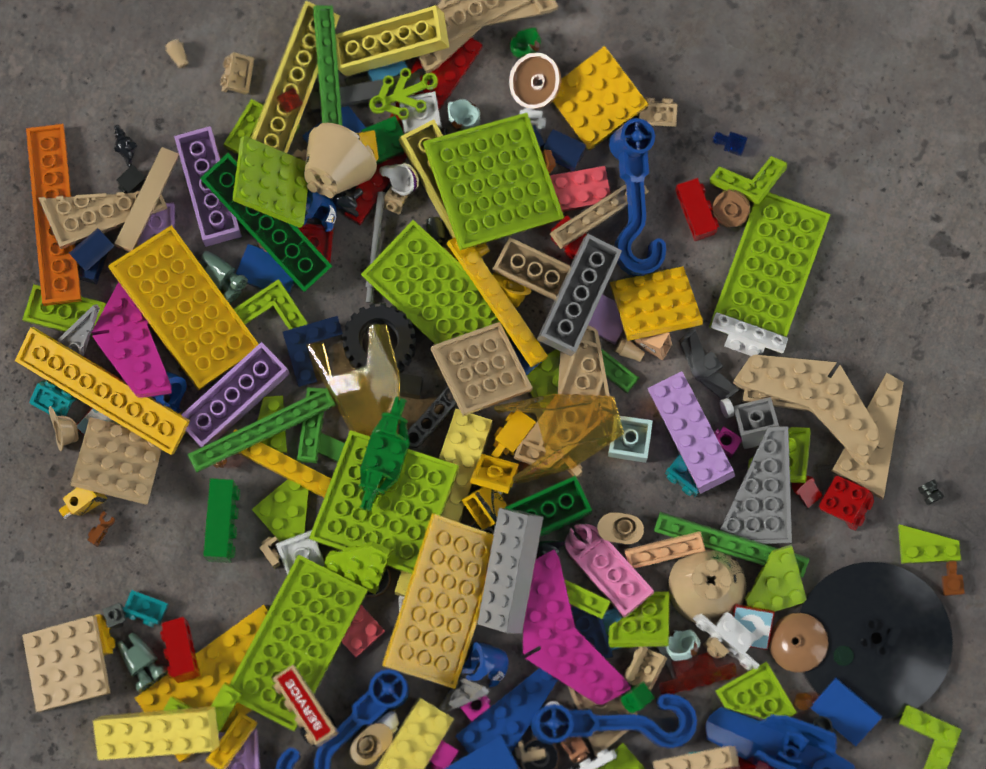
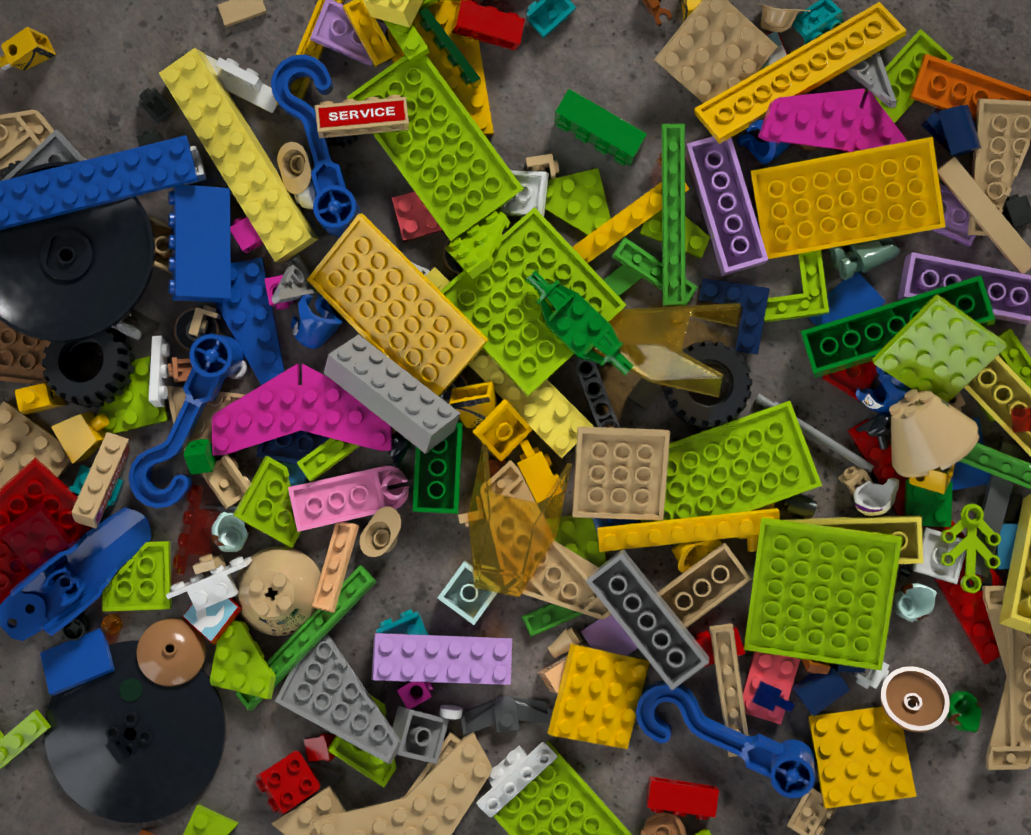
camera: 120 degrees right, 10 degrees up
none -> dark green plate [419,7,481,89]
none -> clear blue plate [751,680,795,712]

